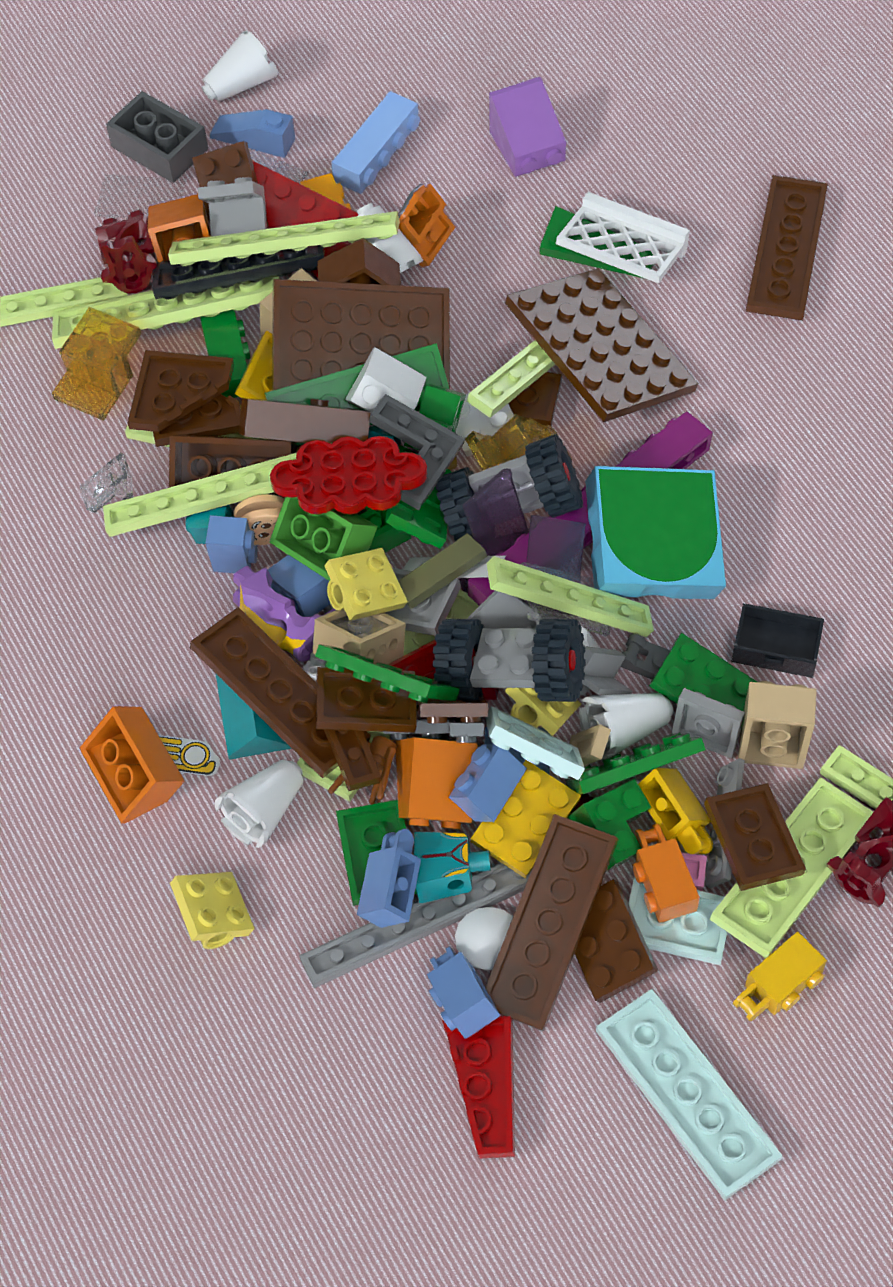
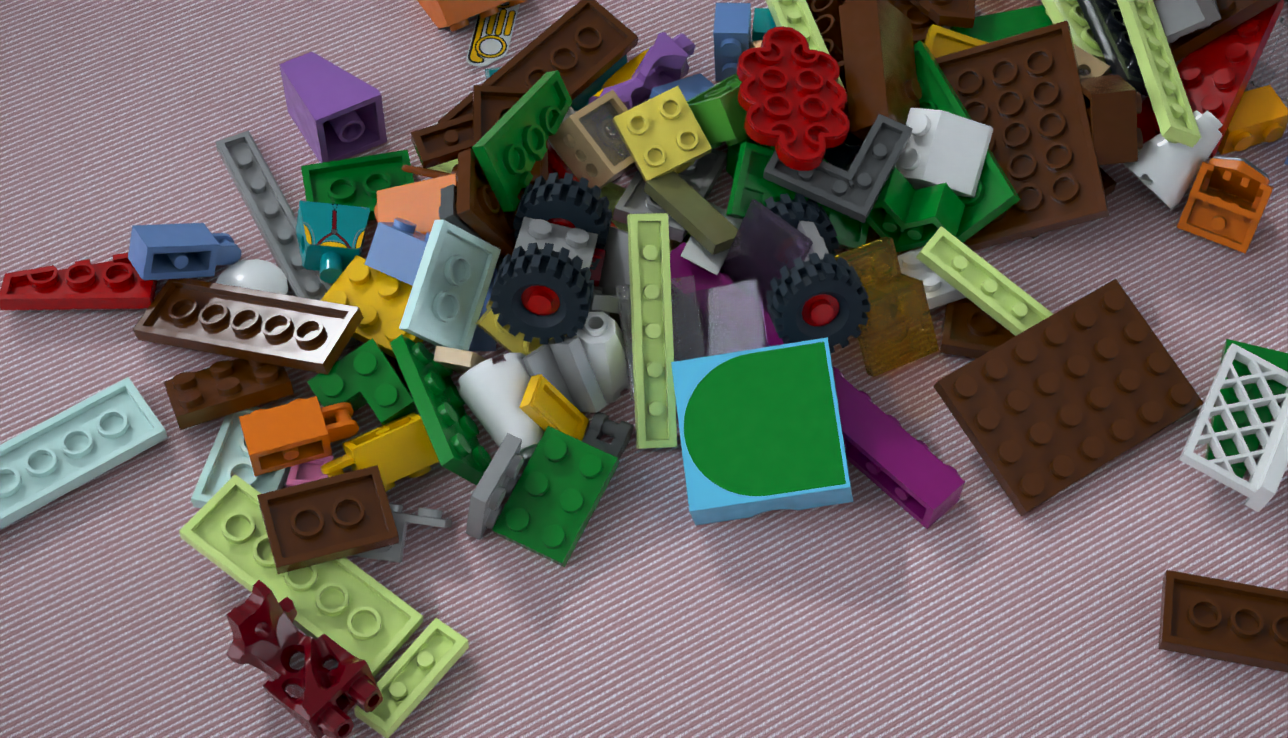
camera: 85 degrees right, 5 degrees down
light yellow plate [170,872,254,949] -> none
white cone [215,760,303,848] -> none
medium blue brick [357,829,421,928] -> none
black container [731,603,824,678] -> none
yellow brick [733,931,827,1022] -> none
tan brick [738,681,817,769] -> none
none -> medium lavender slope [279,52,387,163]
none -> yellow tile [519,374,589,441]

